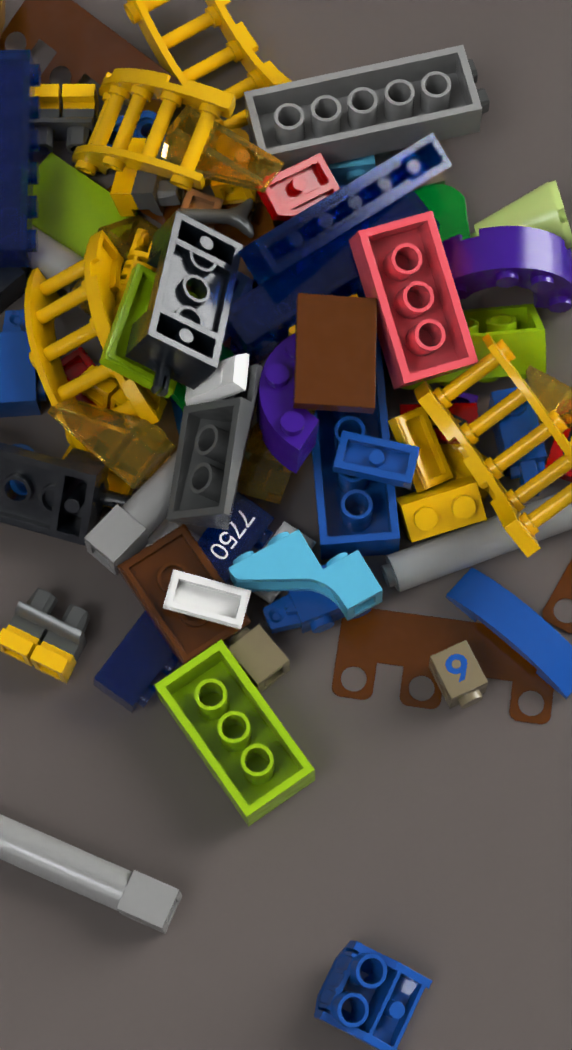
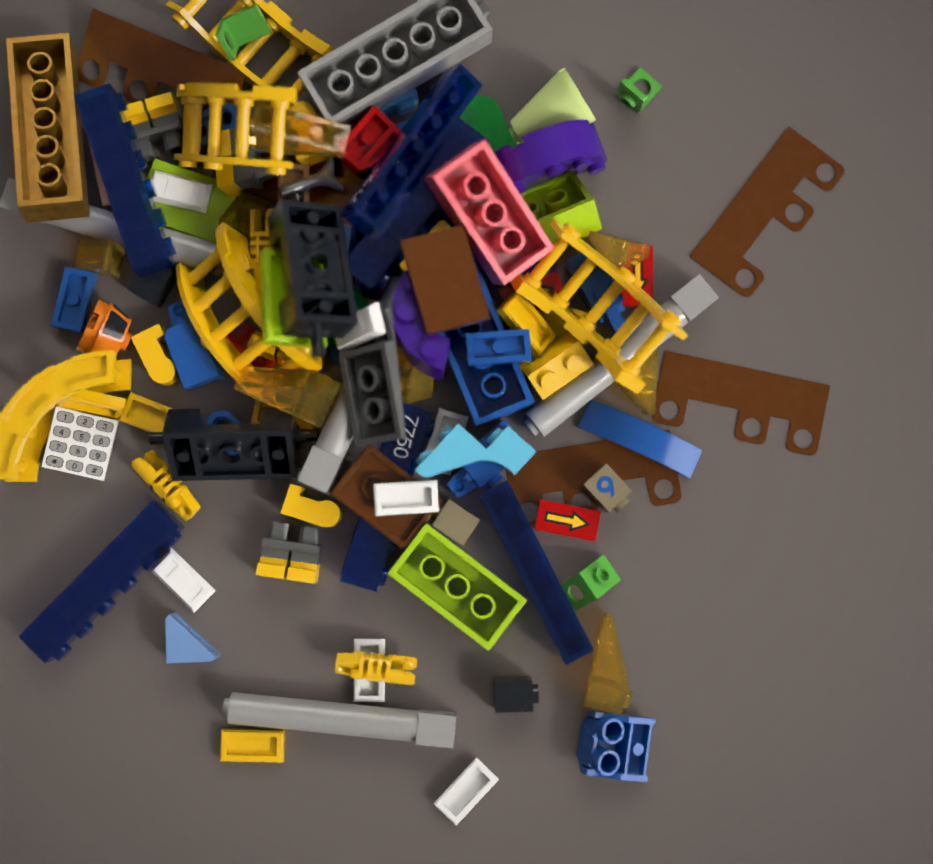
camera: 20 degrees left, 15 degrees up
none -> white tile [147,170,214,214]
none -> bright green bracket [215,4,271,62]
none -> yellow leg [281,483,342,527]
none -> yellow hinge [335,651,417,685]
none -> white tile [353,639,385,702]
none -> white tile [433,757,499,826]
none -> clear blue brick [479,480,594,665]
none -> black brick [494,676,539,713]
none -> red tile [534,499,601,542]
none -> bright green bracket [558,555,621,611]
none -> clear yellow slope [582,612,632,716]
none -> clear yellow slope [617,352,659,416]

